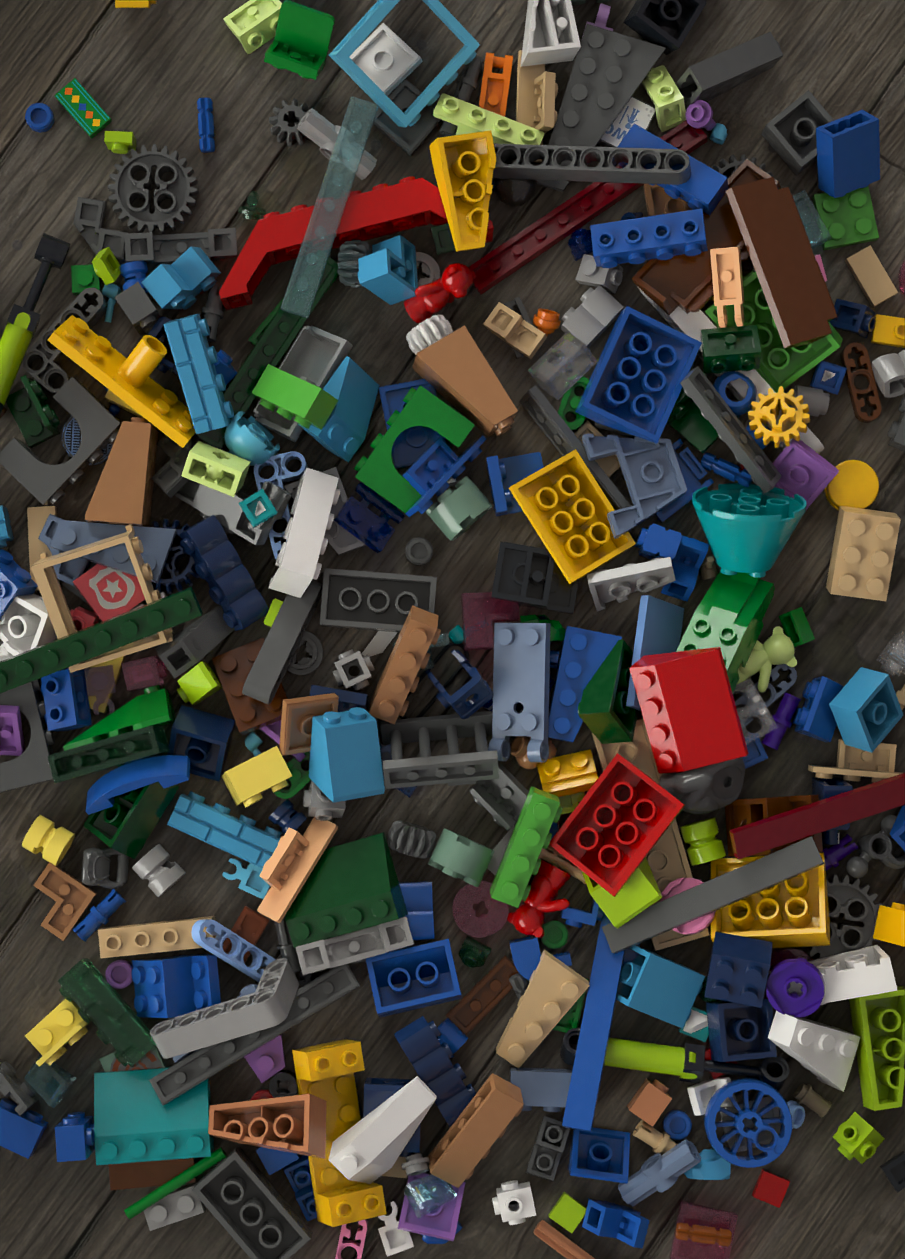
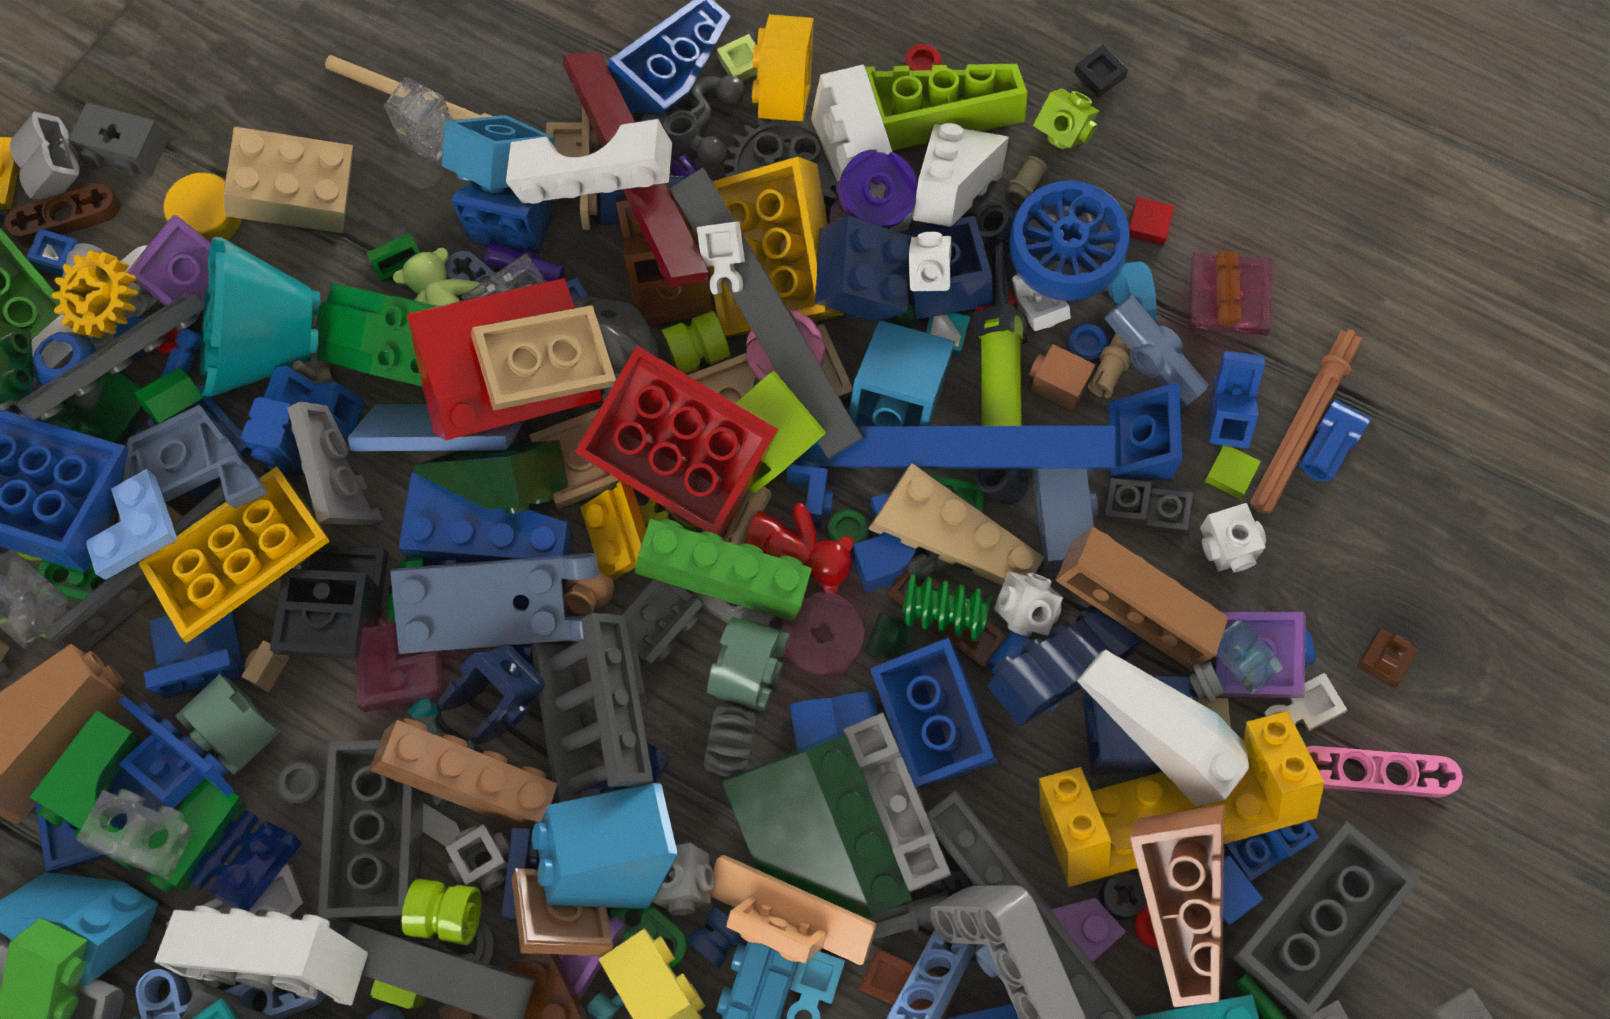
camera: 90 degrees left, 15 degrees down
none -> clear brick [76,789,194,880]
none -> light blue plate [85,469,178,580]
none -> green piece [135,368,204,425]
none -> tan plate [241,640,290,693]
none -> lime wheel [402,878,482,946]
none -> tan plate [471,305,616,411]
none -> white arch [506,119,672,204]
none -> white plate [697,222,745,295]
none -> green piece [902,573,993,642]
none -> white bracket [909,232,951,291]
none -> white brick [994,571,1063,637]

